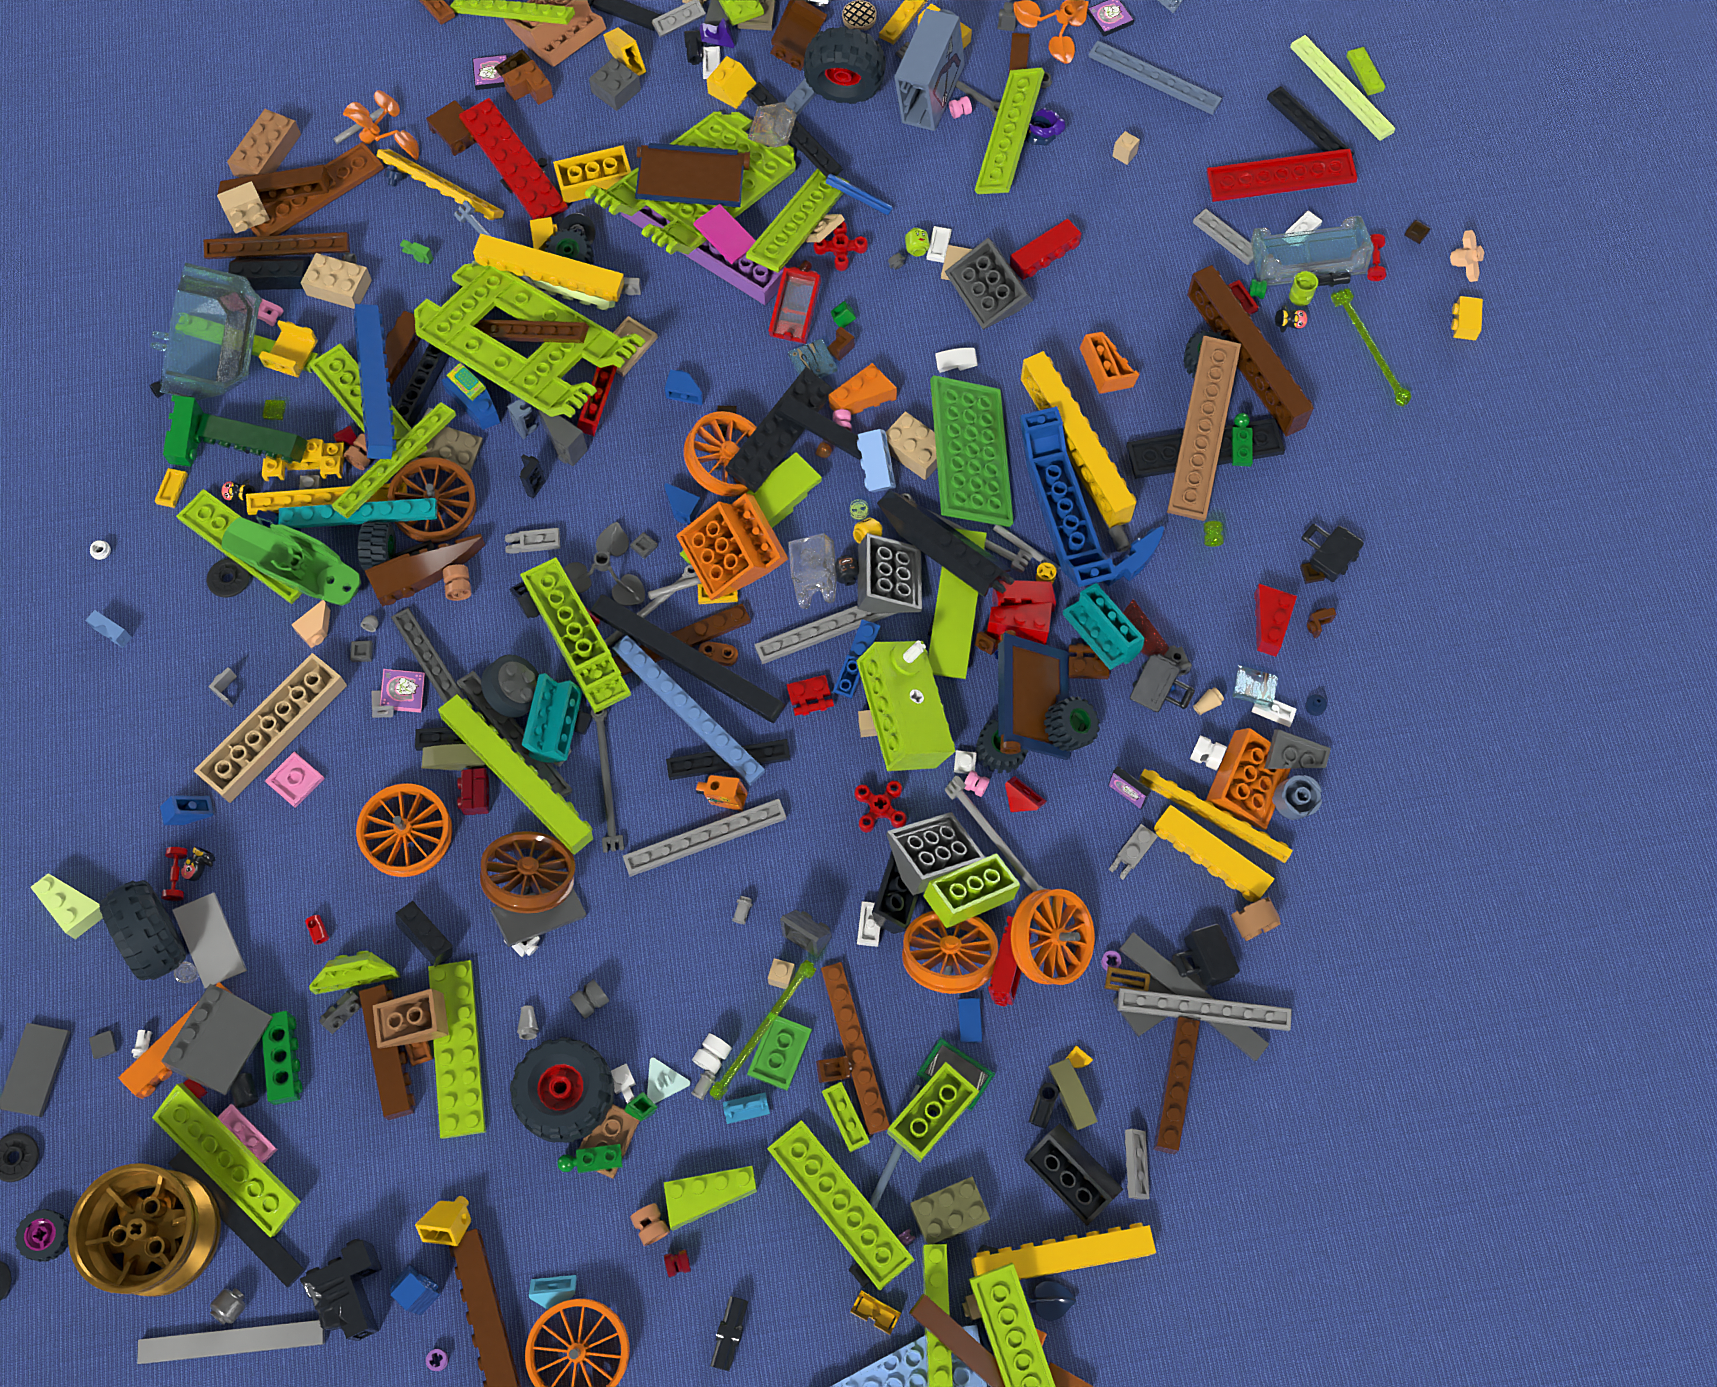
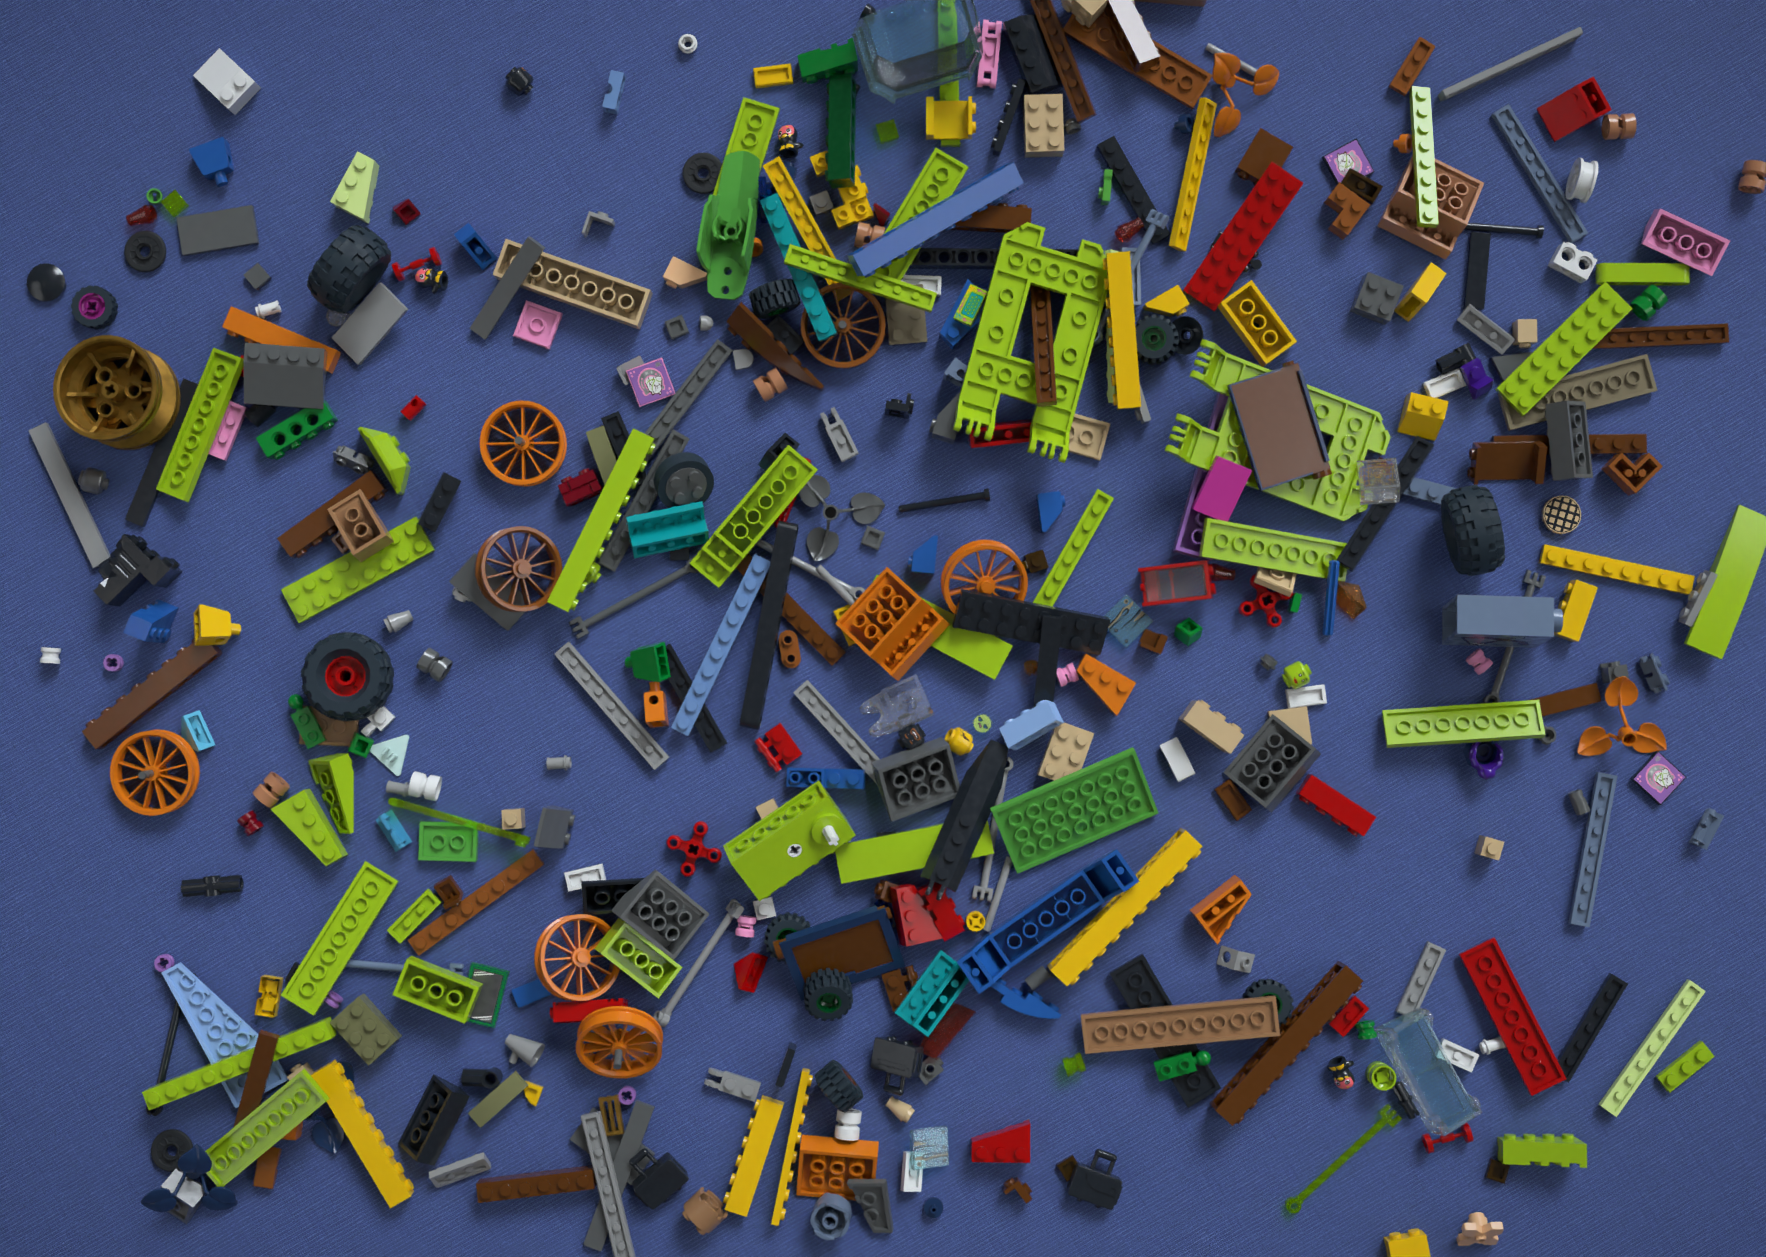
camera: 70 degrees right, 20 degrees up
none -> lime wedge [308,753,354,834]
none -> dark red slope [393,198,421,225]
none -> dark grey tile [469,236,546,340]
none -> black head [505,67,534,96]
none -> light grey piece [505,1034,545,1067]
none -> green torso [625,642,671,682]
none -> light grey tile [733,349,754,370]
none -> black wheel [814,1060,864,1113]
none -> black bar [899,488,990,513]
none -> black plate [991,78,1026,157]
none -> lime plate [1032,489,1114,606]
none -> black plate [1097,136,1170,245]
none -> clear red cone [1115,218,1144,243]
none -> tan brick [1179,700,1244,754]
none -> reddish brown tile [1214,778,1252,821]
none -> light grey bracket [1217,946,1255,973]
none -> green tile [1287,592,1302,613]
none -> clear orange slope [1336,581,1367,619]
none -> orange tile [1393,134,1413,153]
none -> white pin [1479,1036,1506,1055]
none -> lime wedge [1497,1133,1587,1168]
none -> dark grey piece [1568,789,1590,815]

